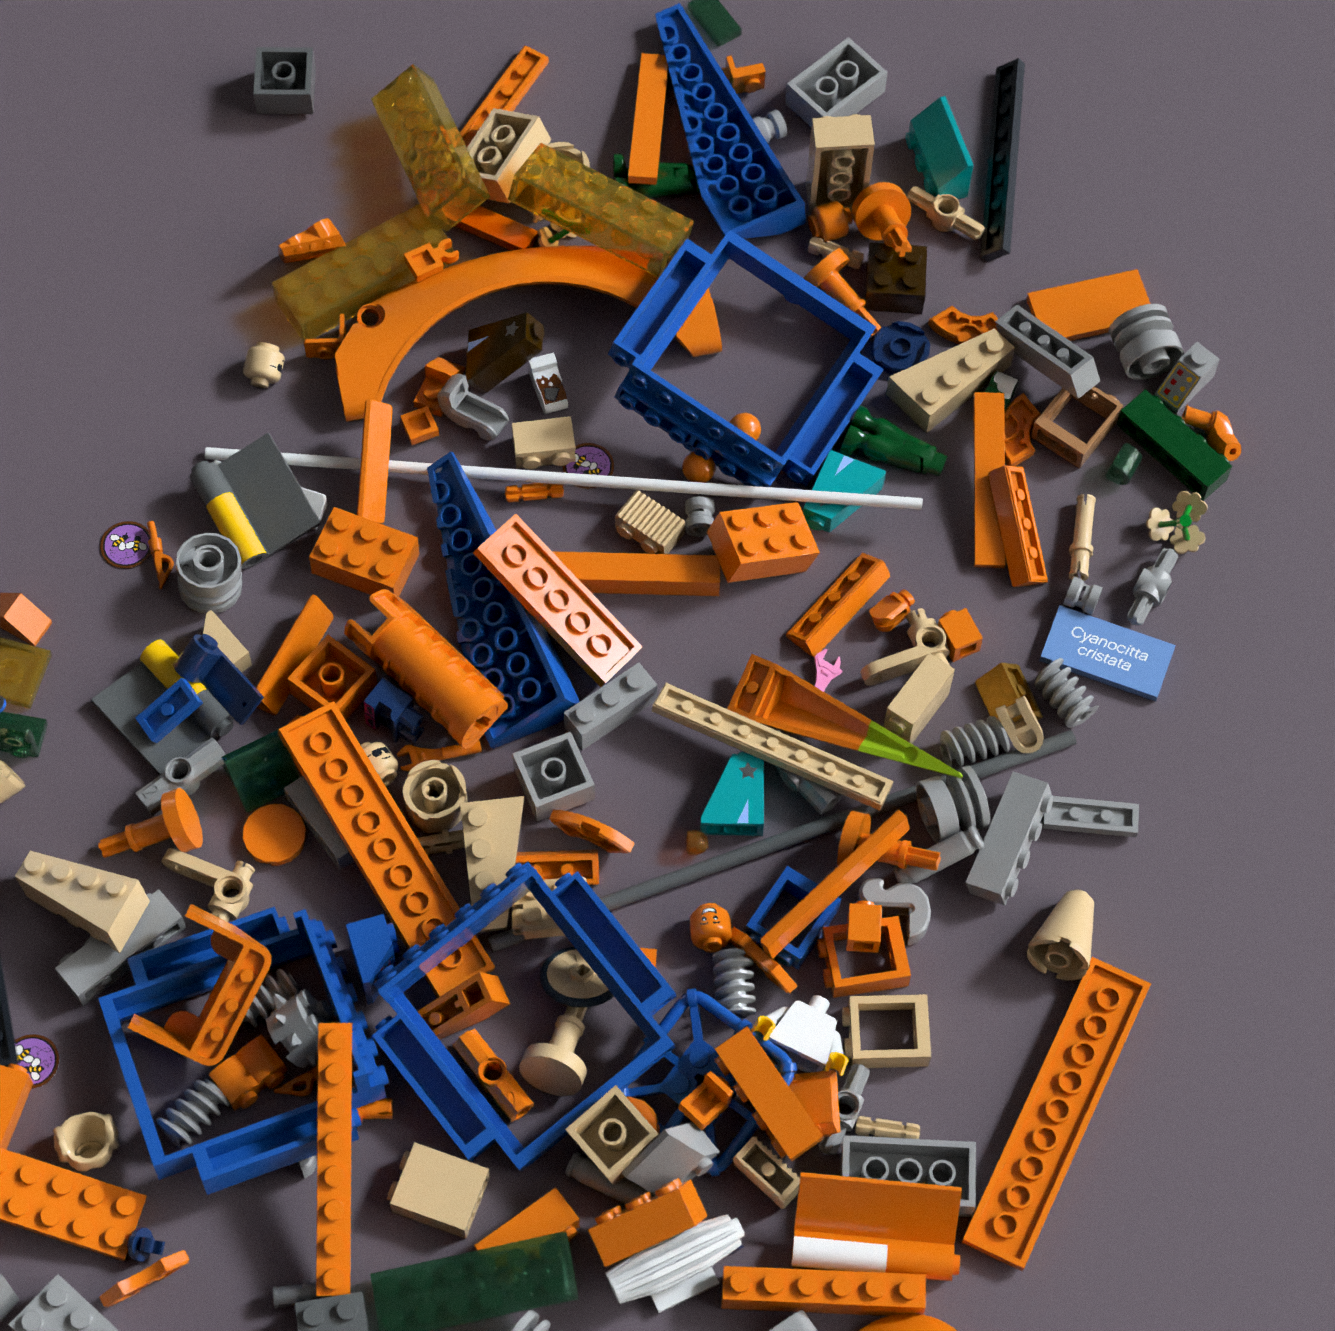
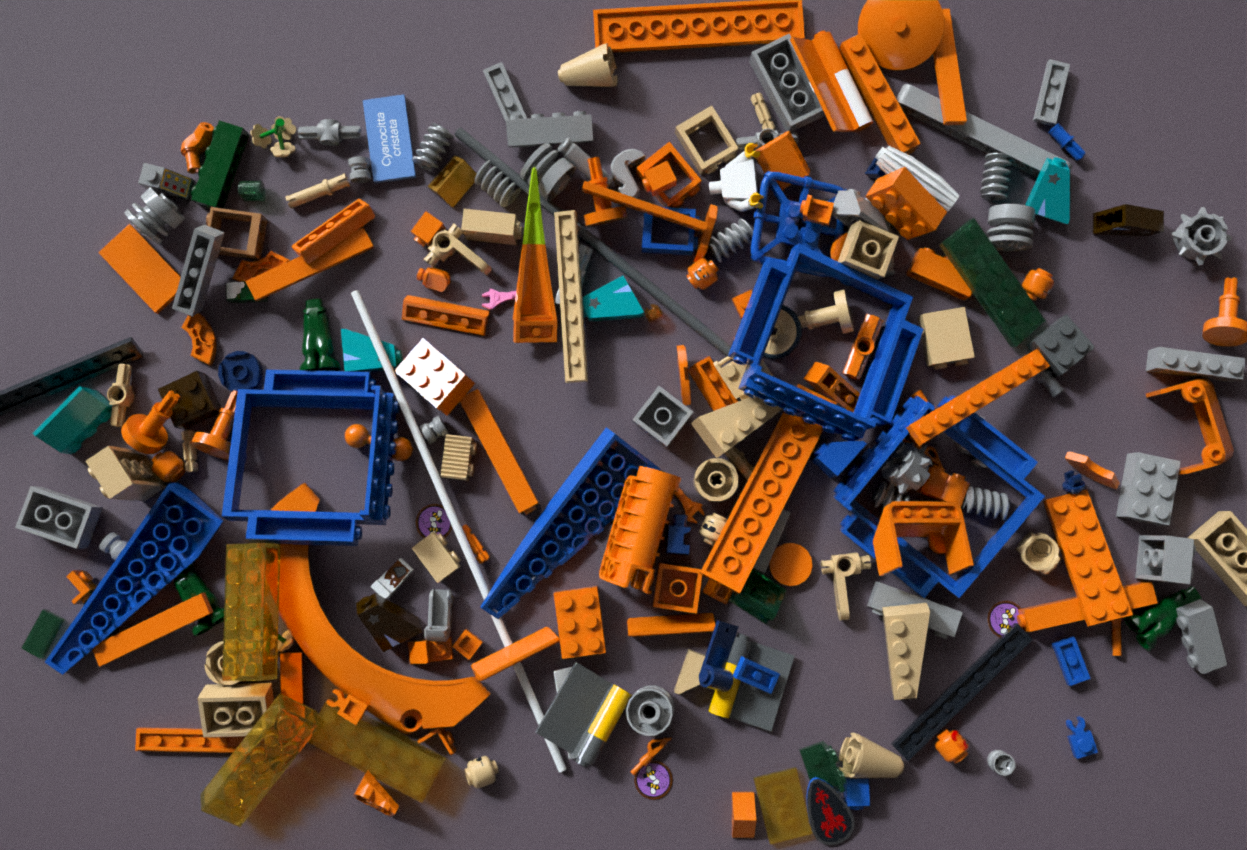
camera: 115 degrees left, 20 degrees up
orange piece [98,788,203,858] -> none
light grey piece [136,737,229,816] -> none
plate [473,514,642,687] -> none
light grey brick [564,663,658,750] -> none
orange brick [714,1027,824,1161] -> none
tan brick [732,1137,800,1210] -> none
tan wedge [886,328,1015,433] -> none
tan plate [996,696,1044,754] -> none

